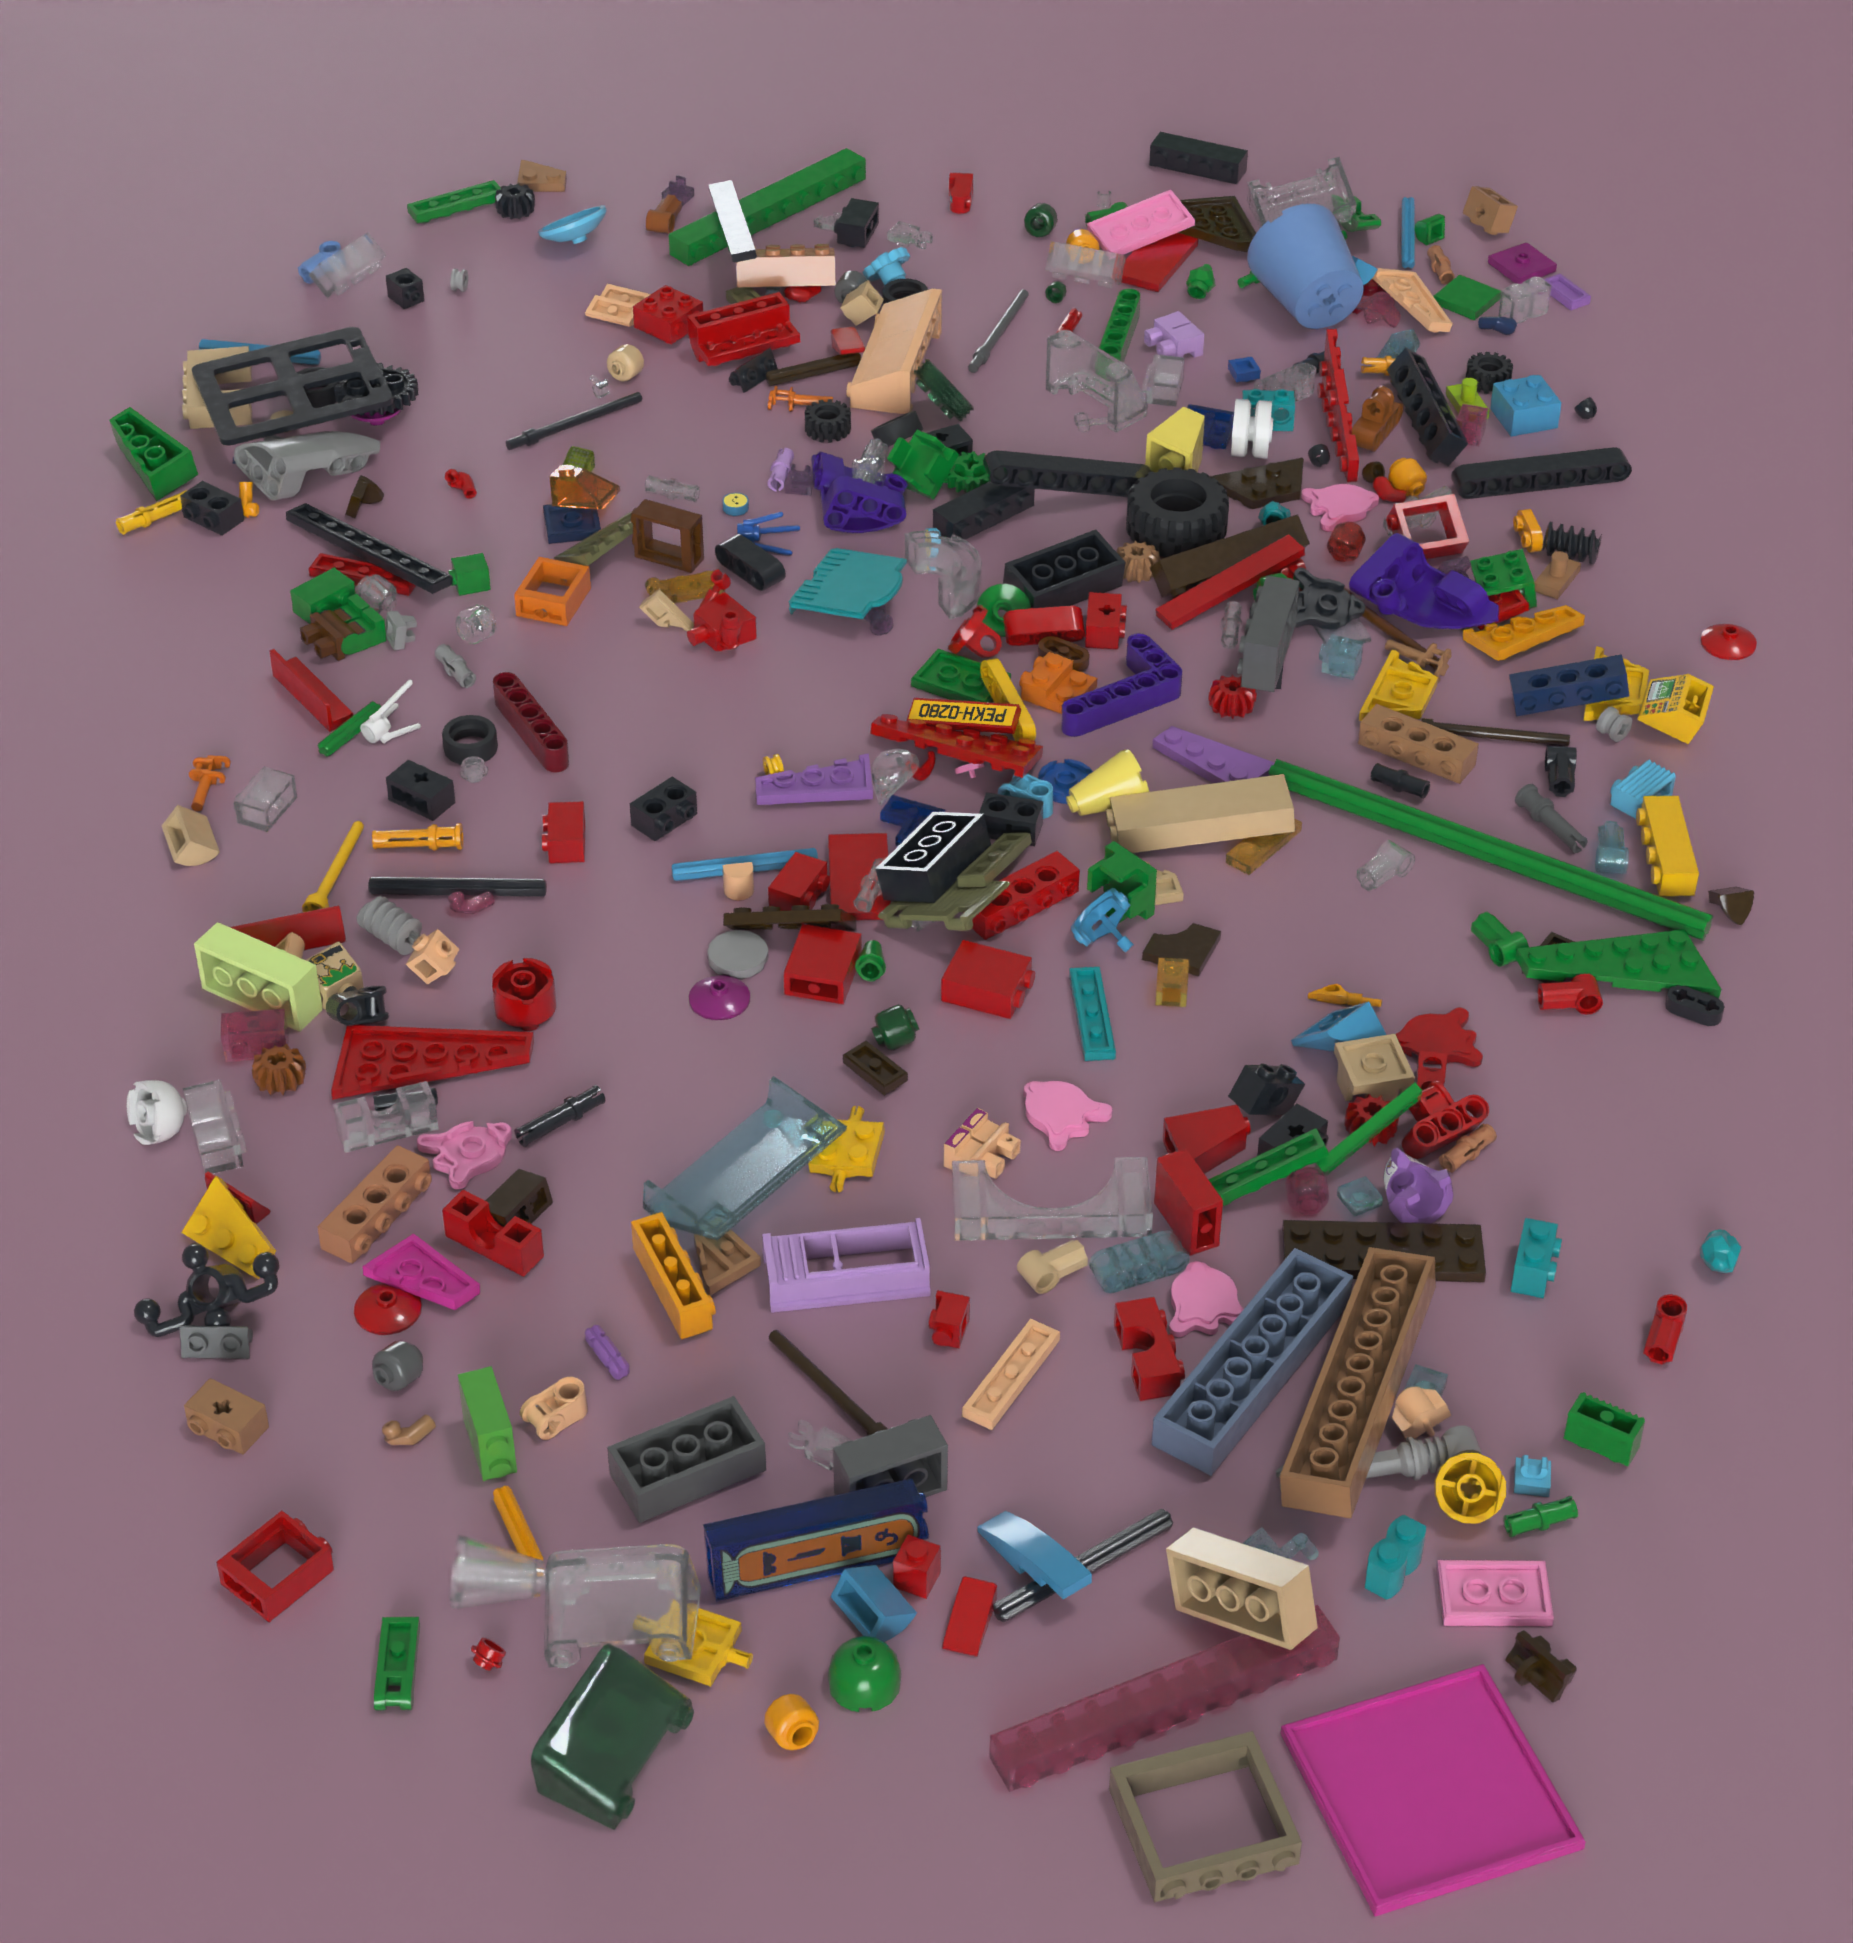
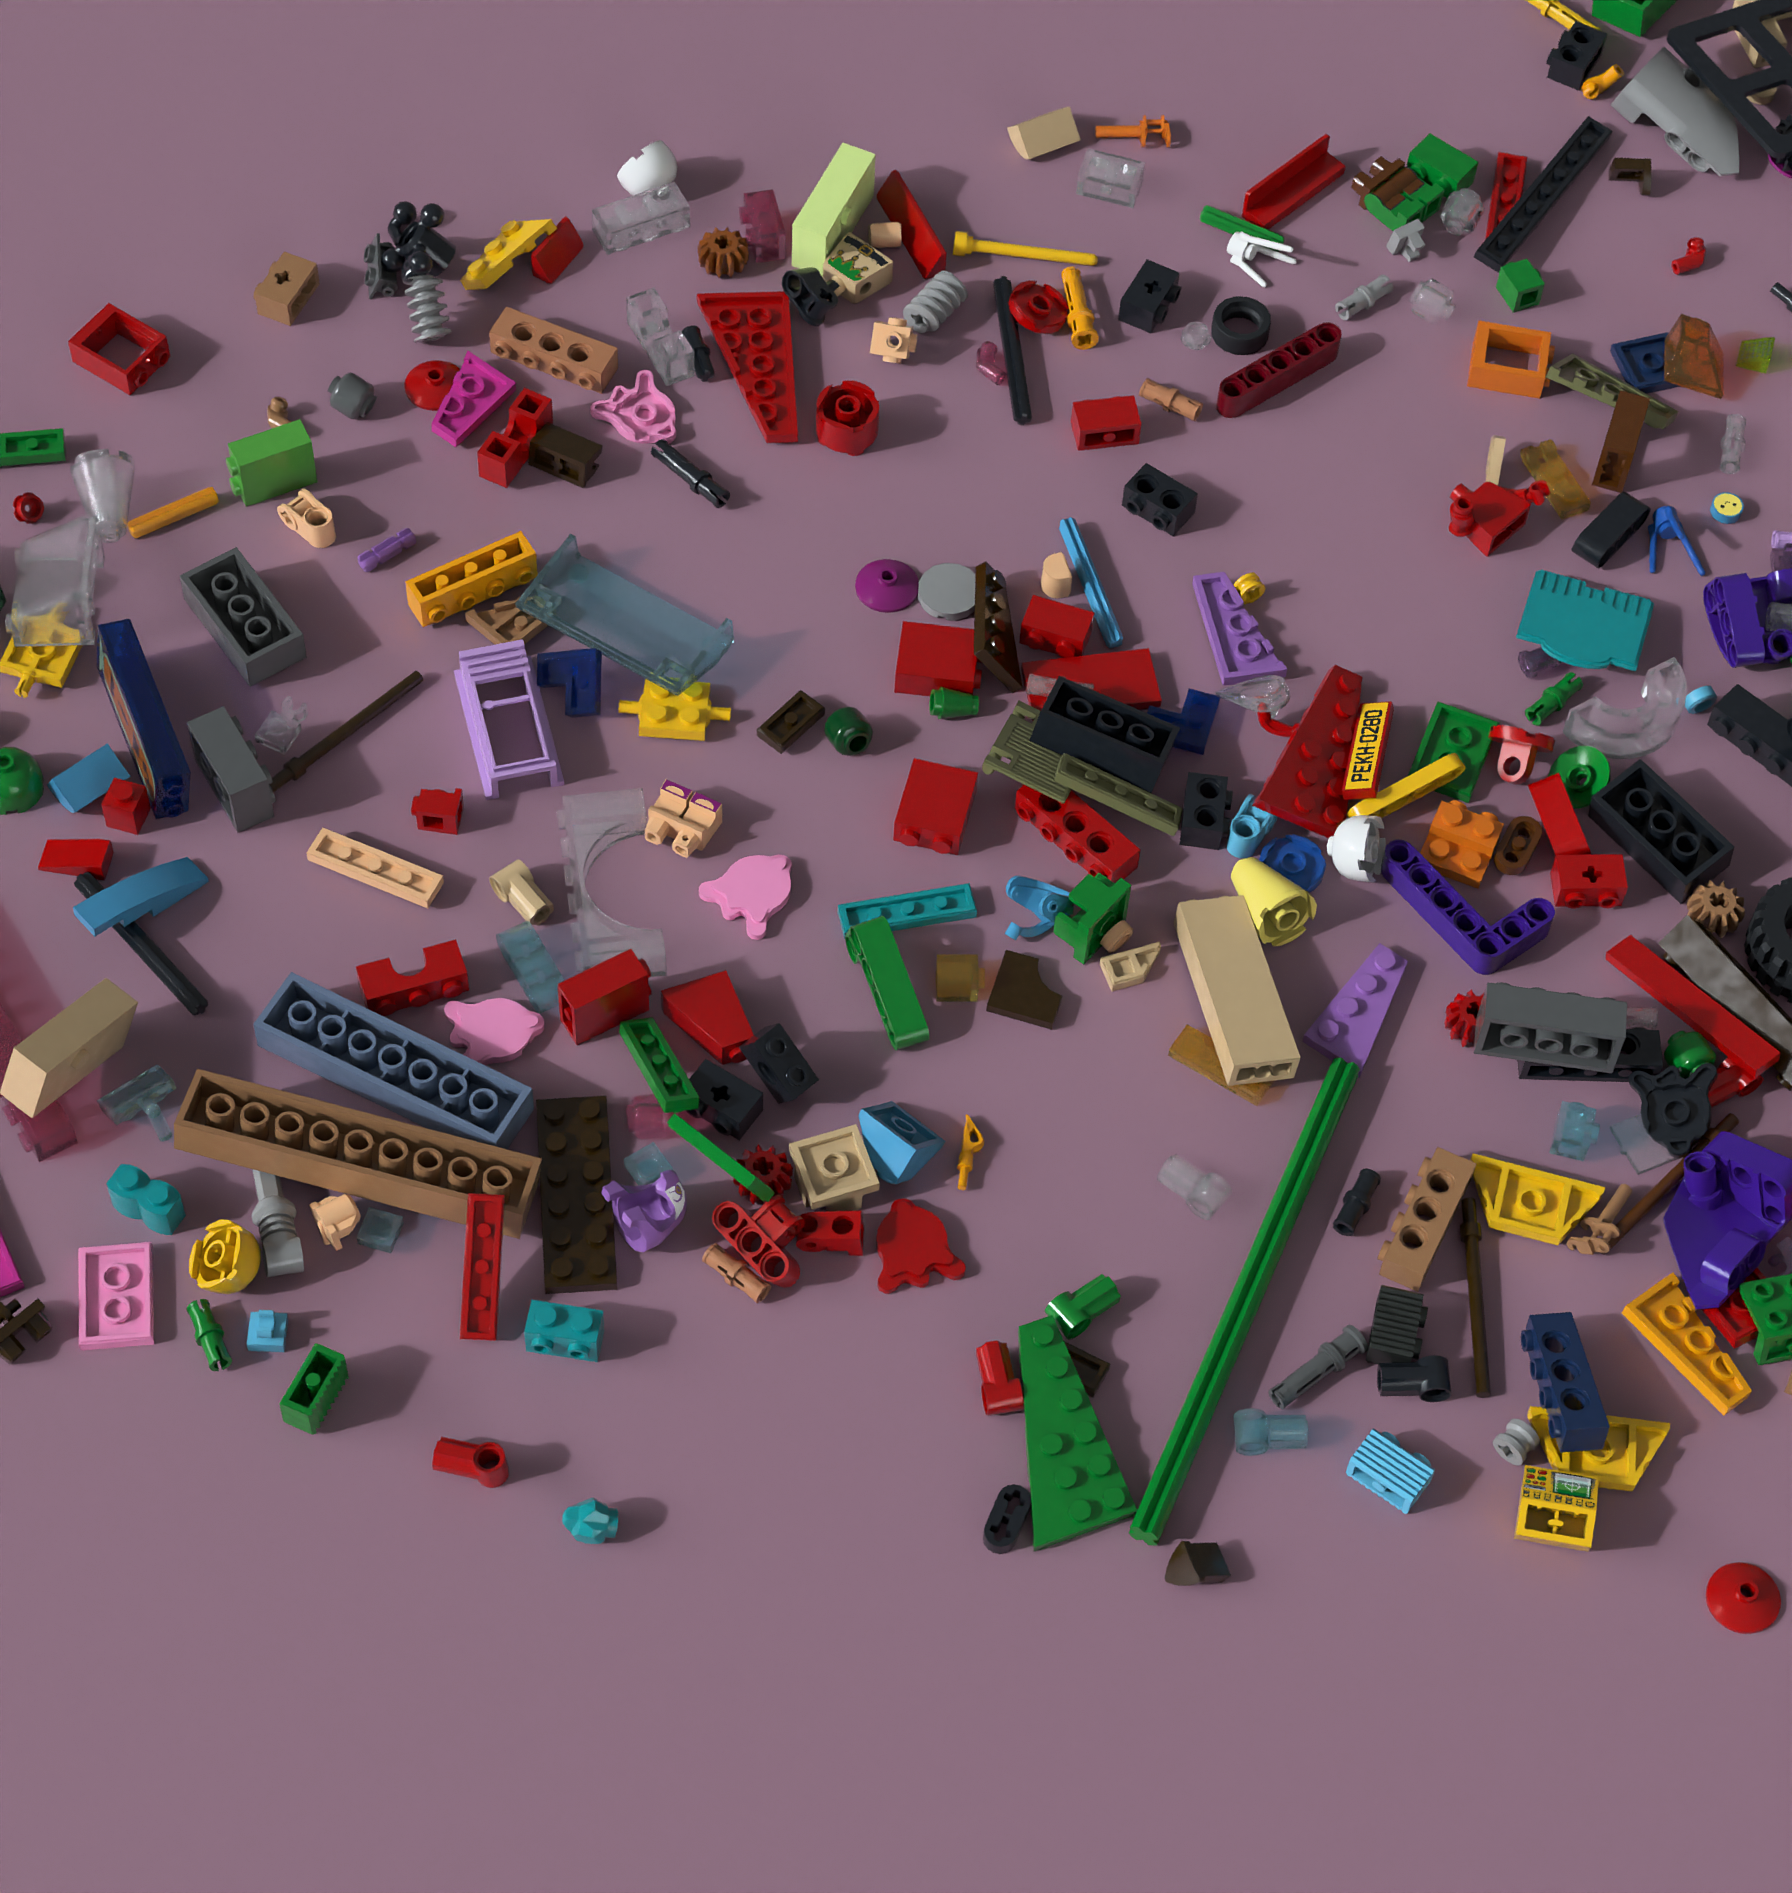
camera: 80 degrees right, 15 degrees up
yellow brick [1636,796,1699,896] -> none
none -> light grey piece [403,275,452,343]
none -> red tile [460,1193,505,1341]
none -> clear blue plate [537,648,602,718]
none -> green beam [845,916,930,1051]
none -> red tile [1008,281,1068,334]
none -> nougat pin [1139,378,1203,421]
none -> white cylinder [1327,815,1386,883]
none -> pearl dark grey brick [1365,1285,1428,1364]
none -> green pin [1525,672,1583,726]

